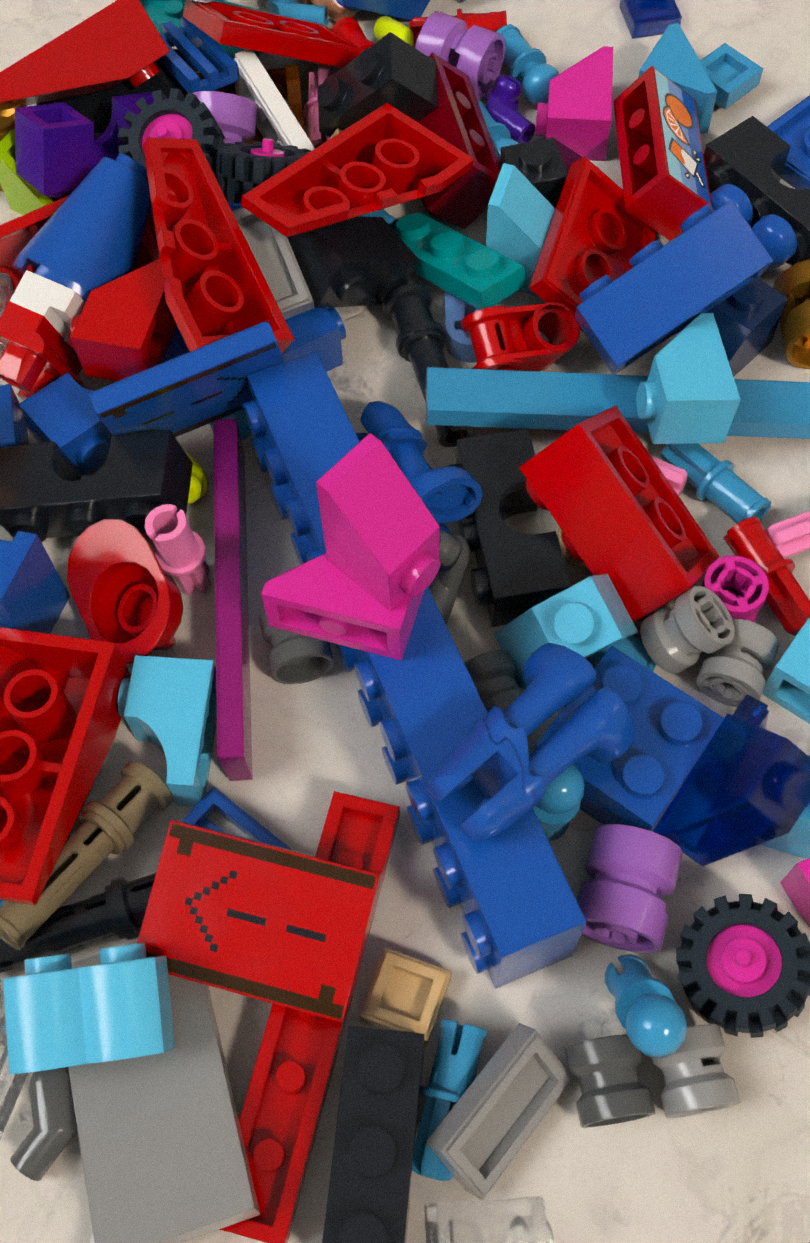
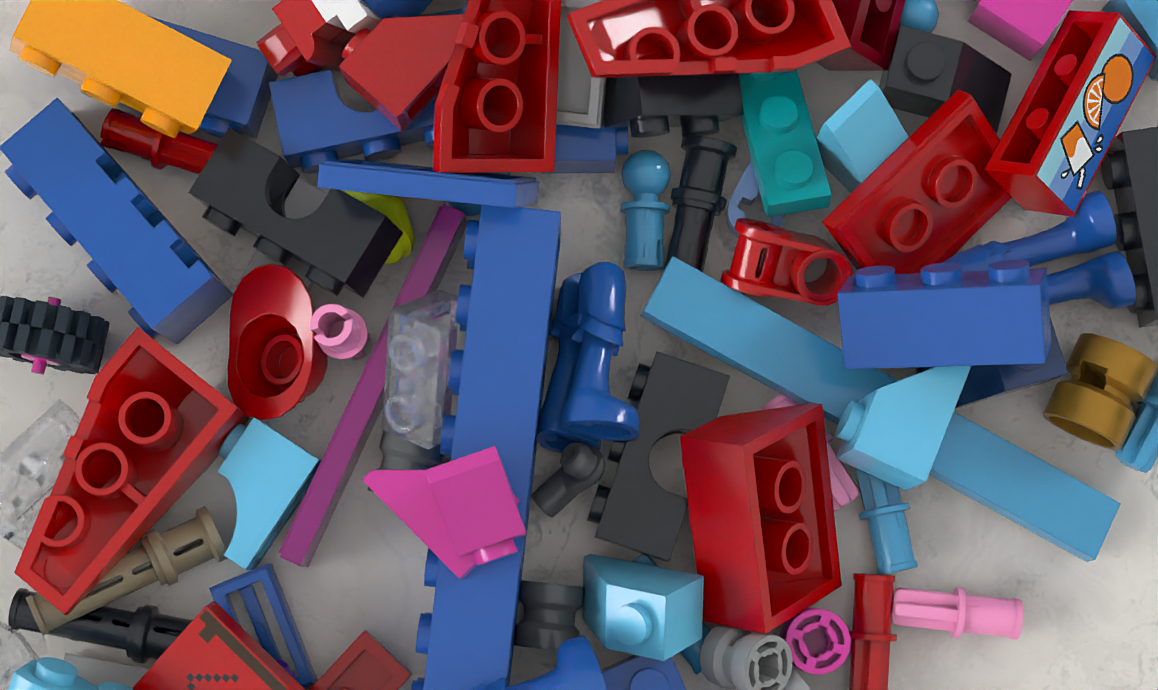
camera: 25 degrees right, 20 degrees up
none -> clear bracket [382,290,458,449]
none -> dark azure pin [620,150,671,271]

